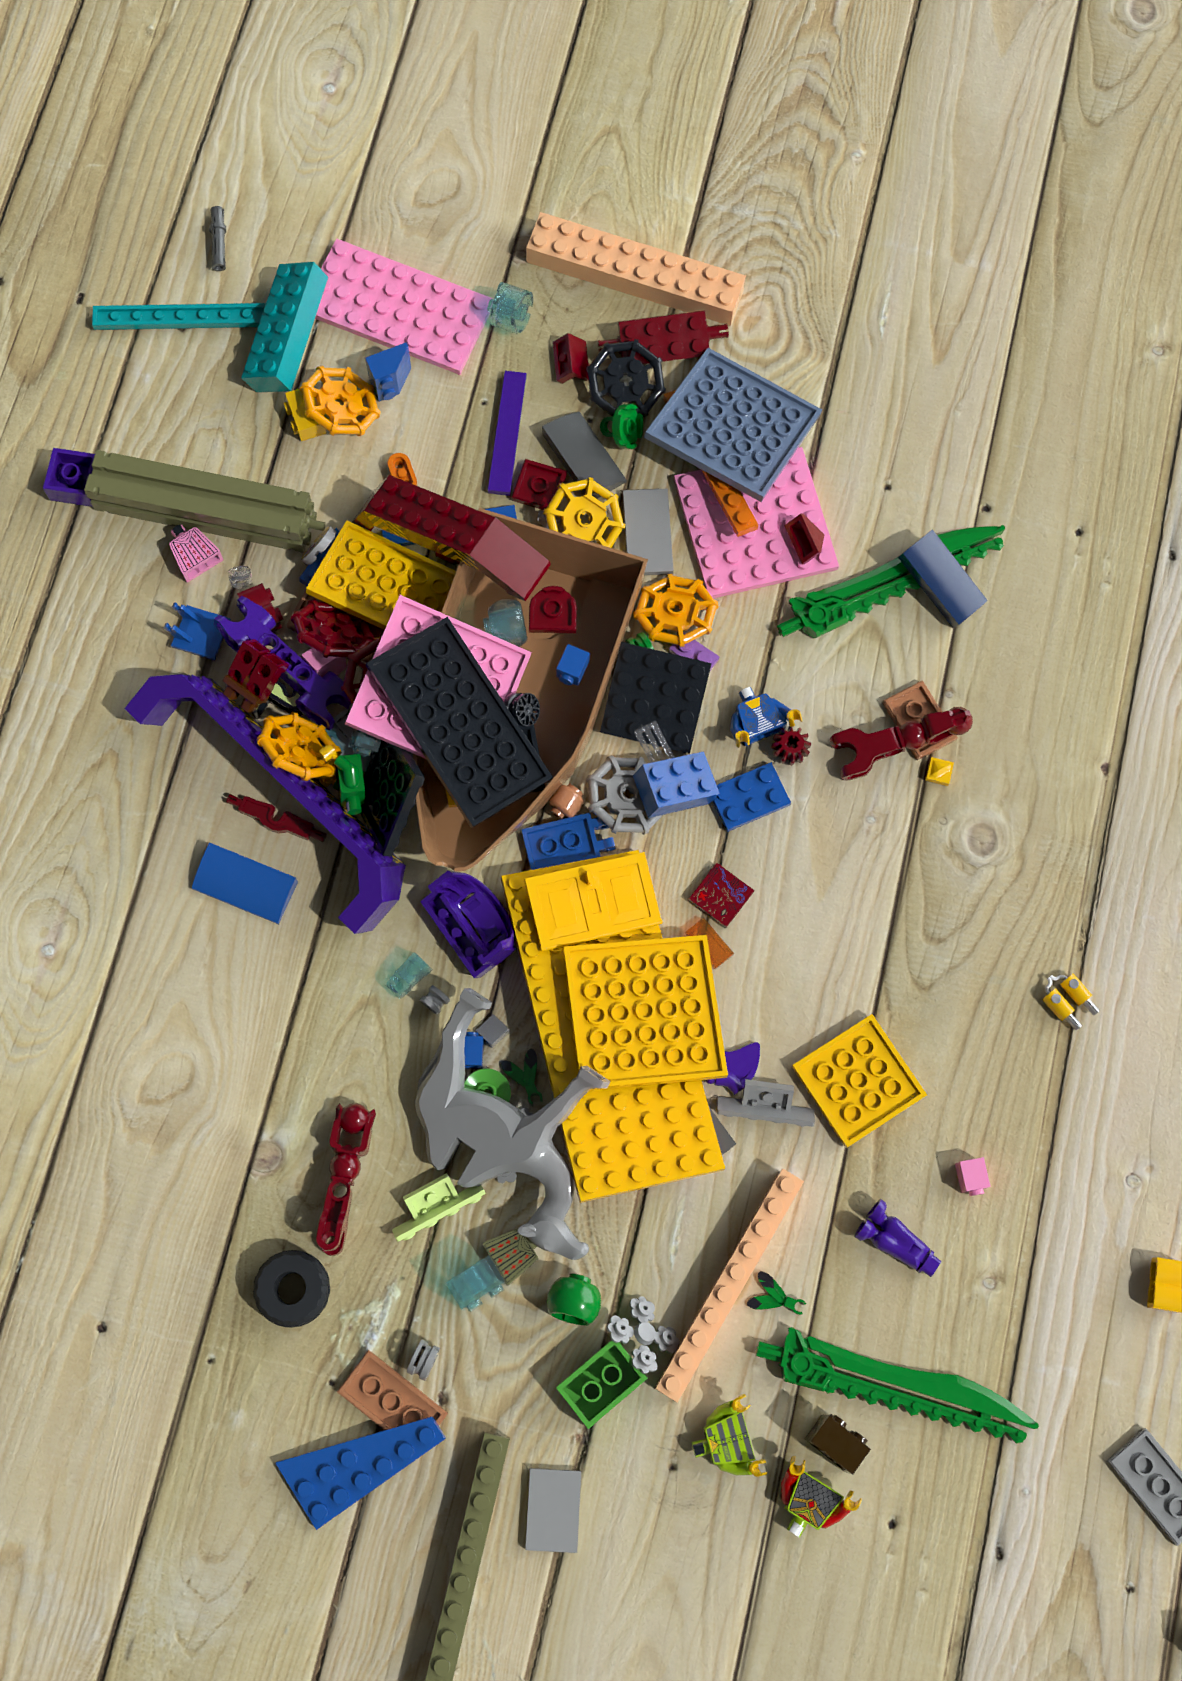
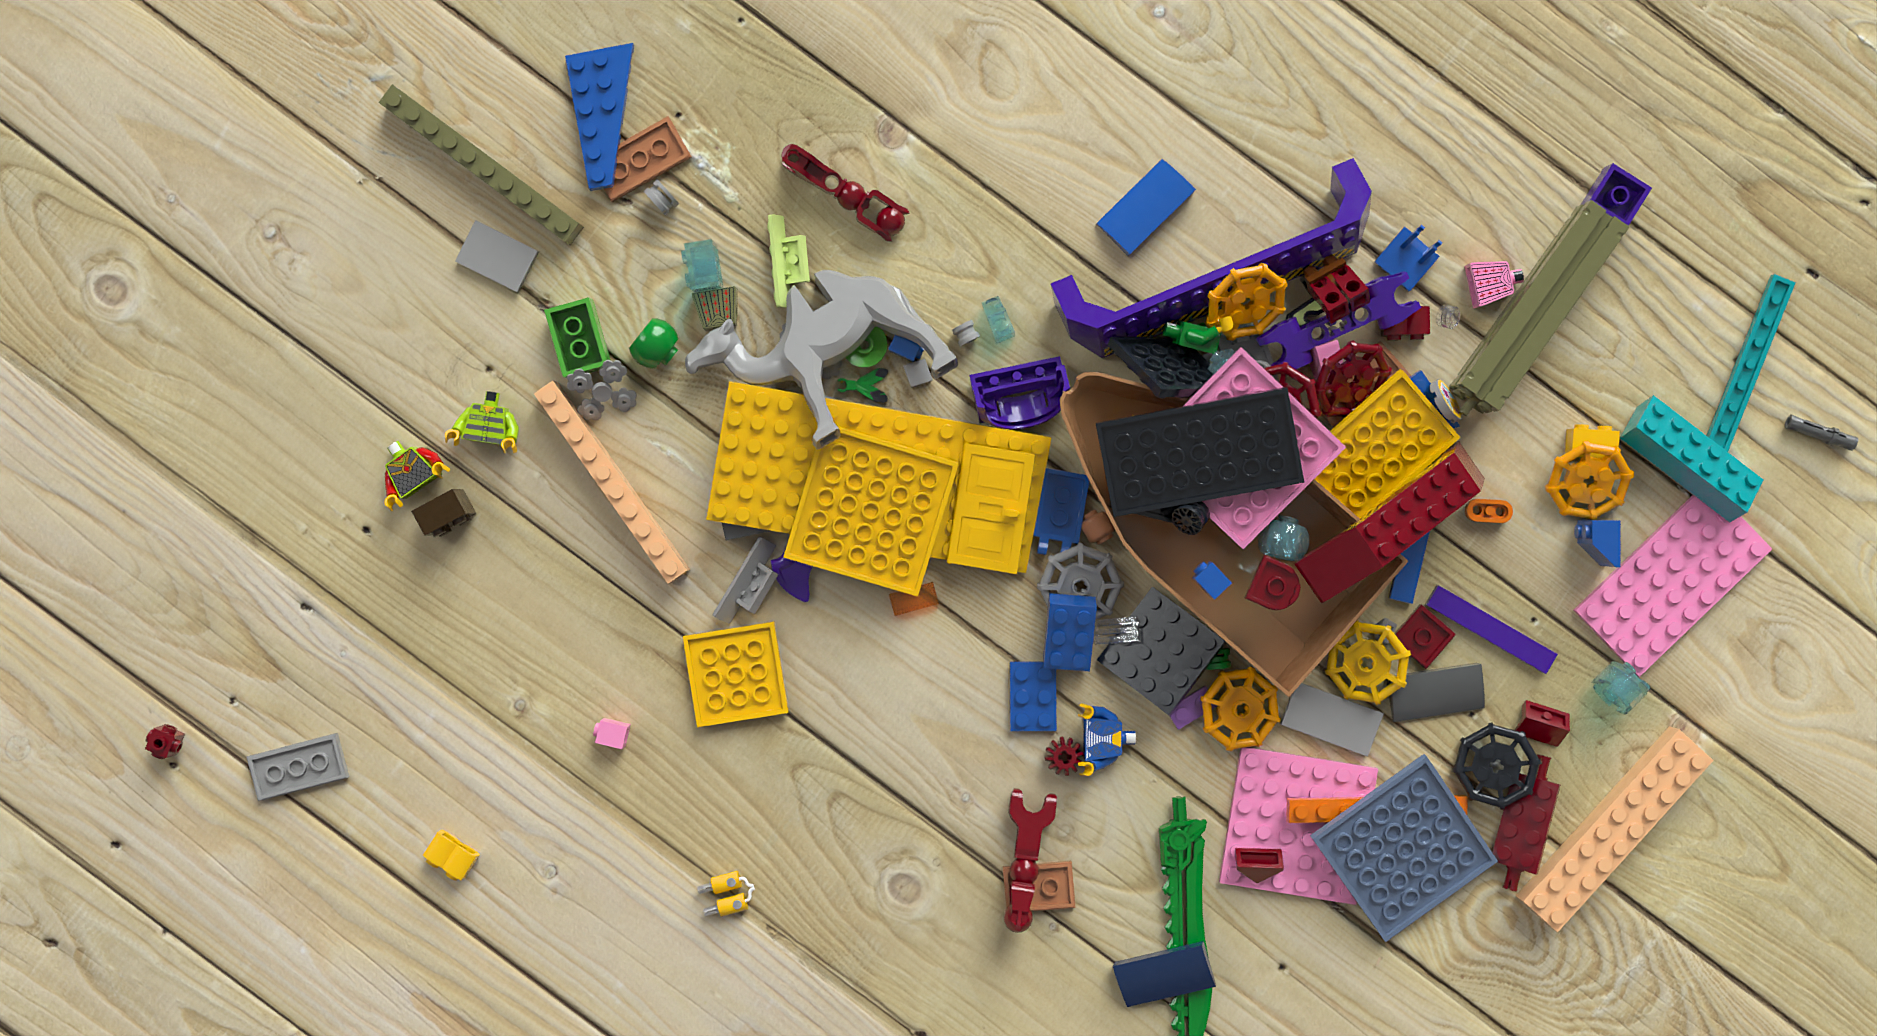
camera: 110 degrees right, 15 degrees up
dark red piece [226,794,327,843] -> none
black tyre [253,1250,330,1328] -> none
green tile [600,404,643,449] -> none
dark red tile [688,863,755,928] -> none
green piece [747,1271,806,1315] -> none
green piece [756,1327,1039,1444] -> none
dark purple piece [854,1199,941,1277] -> none
yellow tile [925,757,954,786] -> none

